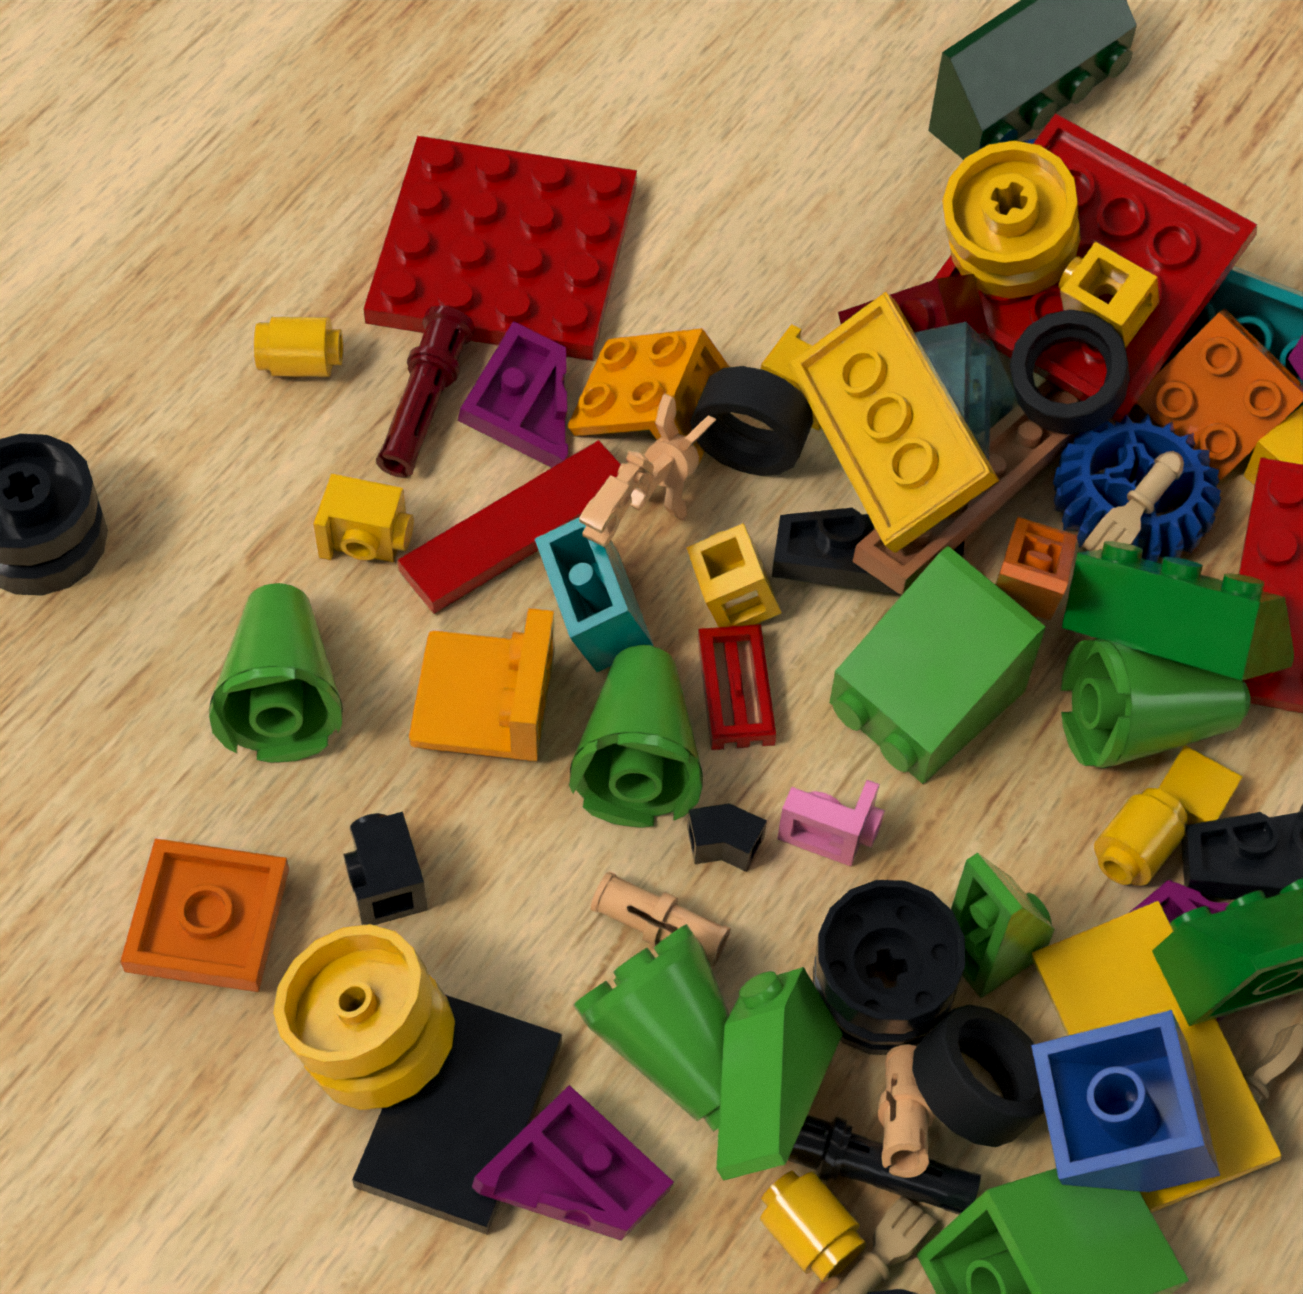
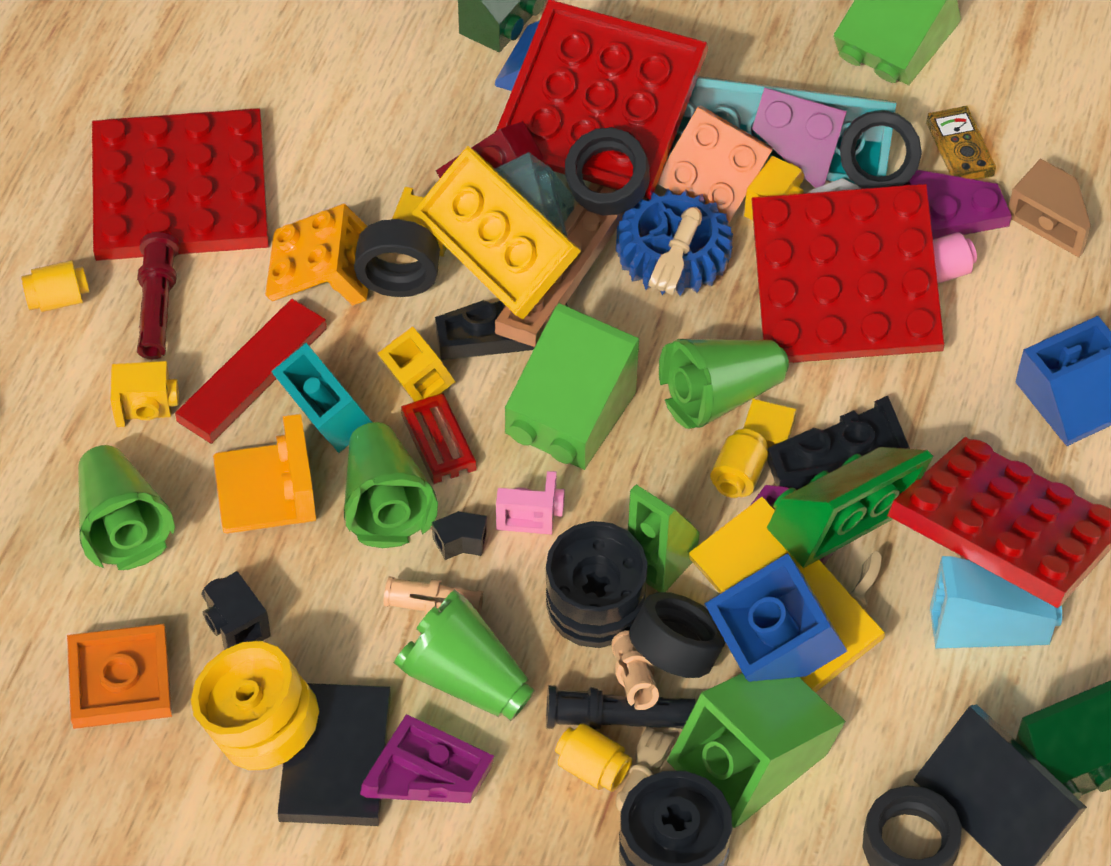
camera: 15 degrees left, 5 degrees down
magenta wing [457,321,568,468] -> none
light nougat piece [579,394,716,548] -> none
bright green slope [716,967,843,1181] -> none
yellow wheel [942,140,1080,299] -> none
orange slope [995,516,1078,620] -> none
yellow brick [1059,242,1159,348] -> none
green slope [1062,541,1294,681] -> none

